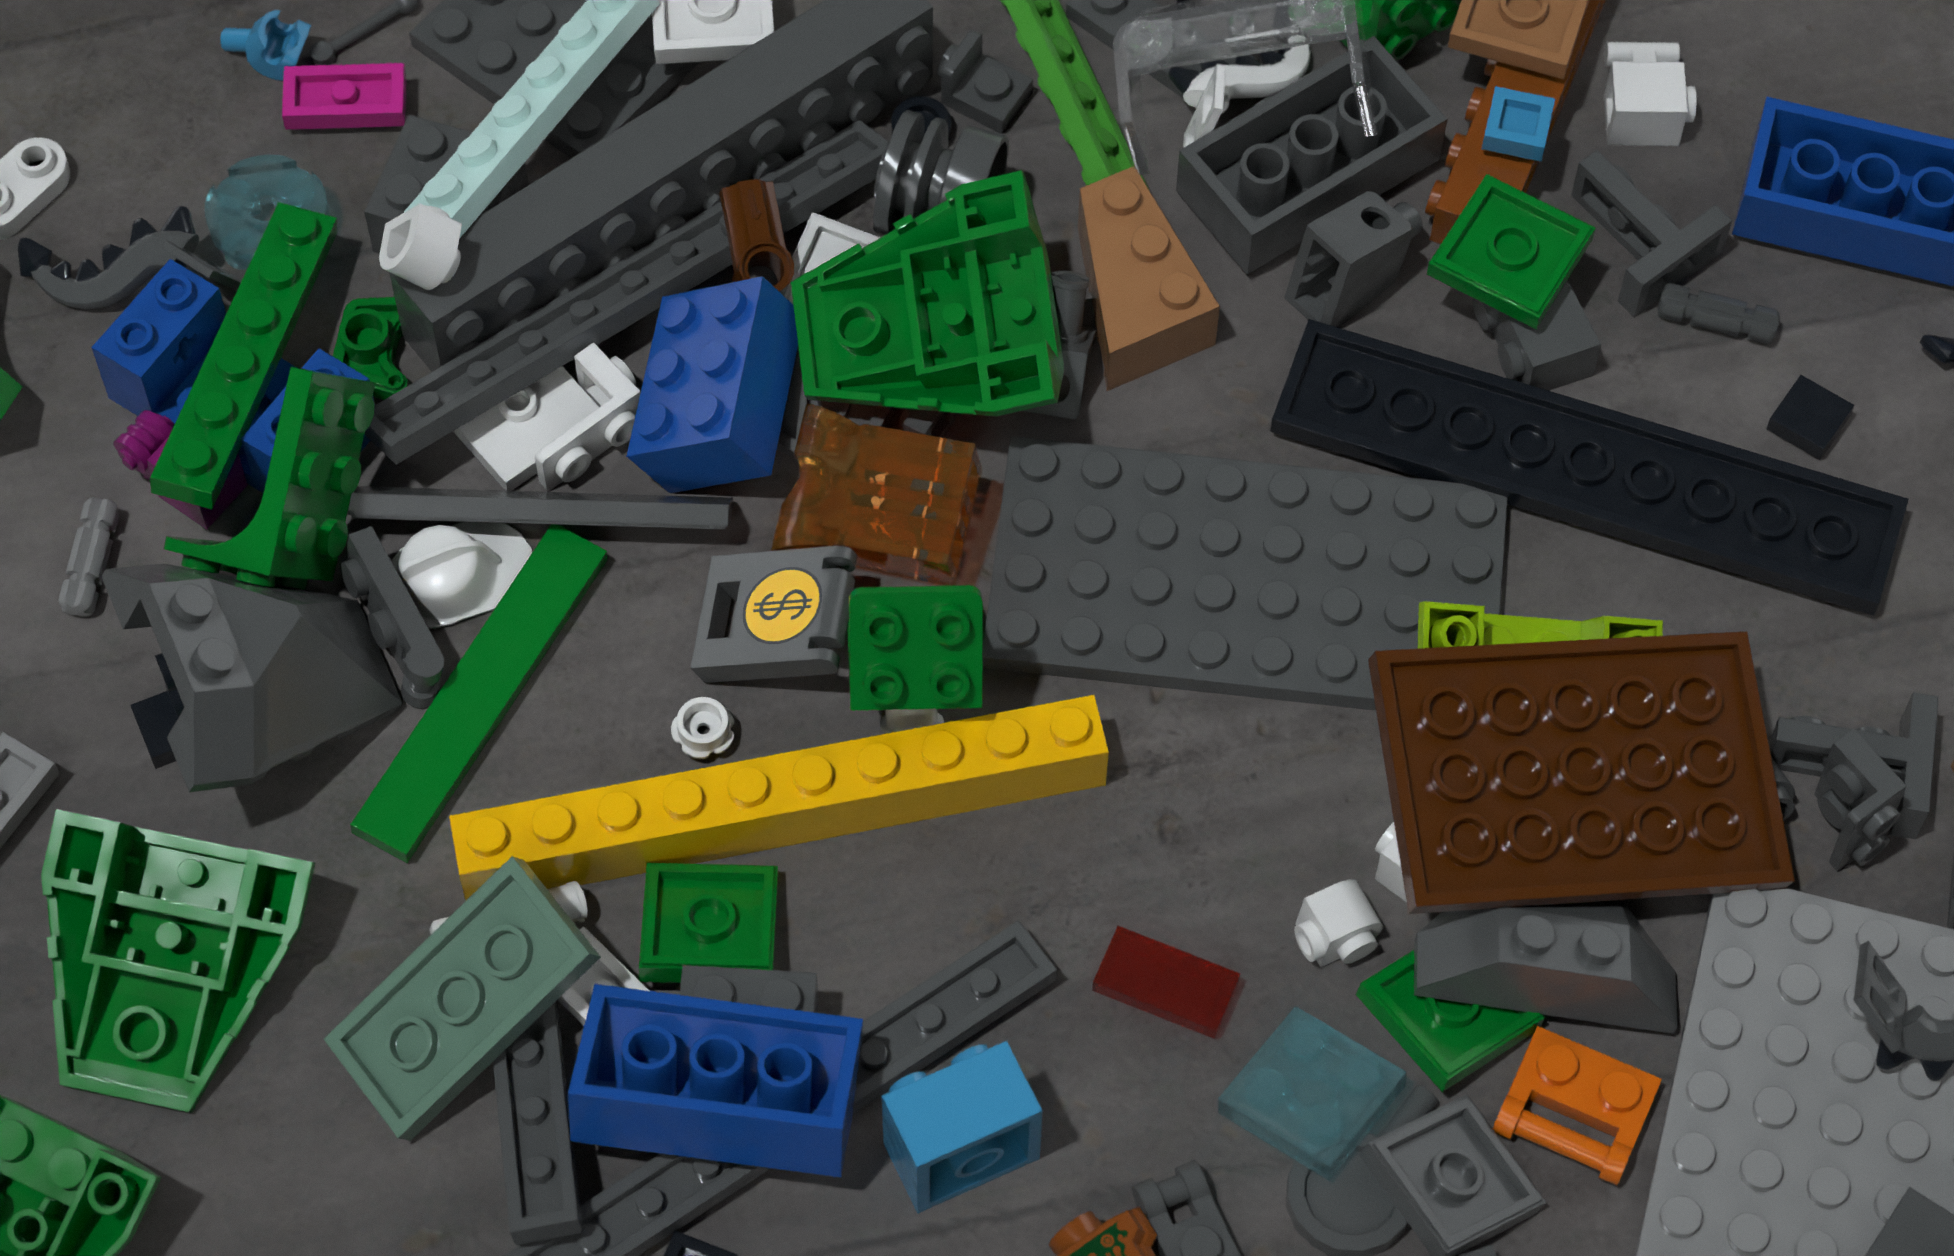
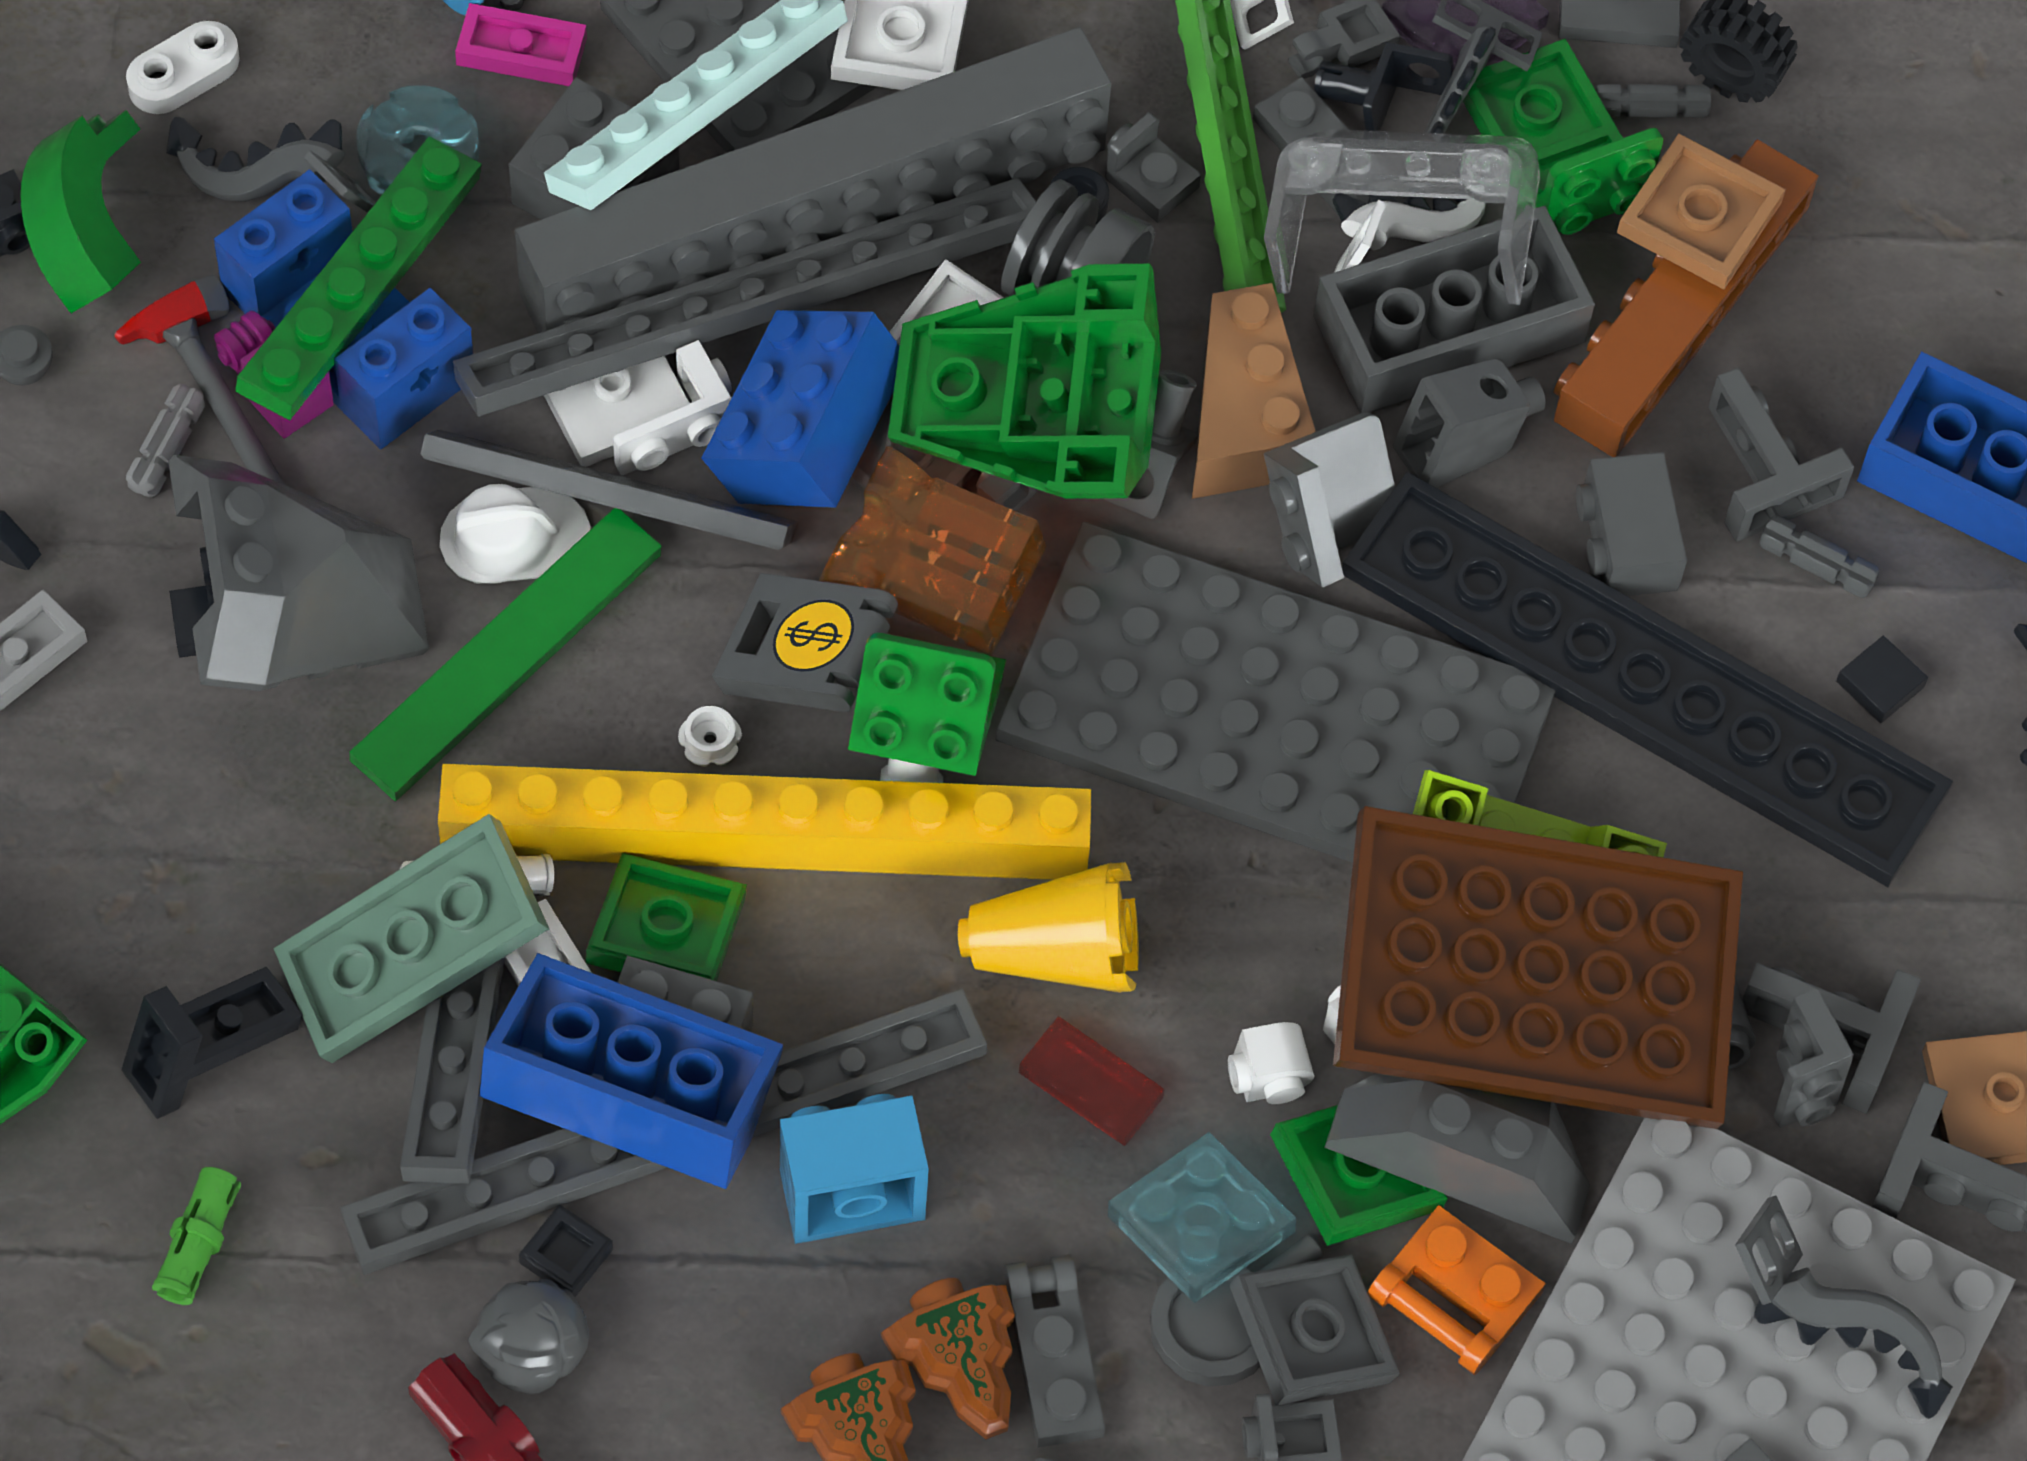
camera: 10 degrees right, 0 degrees up
green wedge [41,809,315,1112] -> none
green bracket [164,367,375,590] -> none
green piece [333,297,408,400] -> none
dark grey plate [340,526,444,708] -> none
white plate [379,203,462,290] -> none
reddish brown piece [719,179,794,296] -> none
green plate [1426,174,1596,329] -> none
dark azure plate [1482,86,1555,161] -> none
white brick [1604,42,1696,146] -> none
none -> dark grey piece [115,275,285,485]
none -> black bracket [121,966,303,1119]
none -> yellow cone [958,862,1139,993]
none -> bracket [1263,412,1395,587]

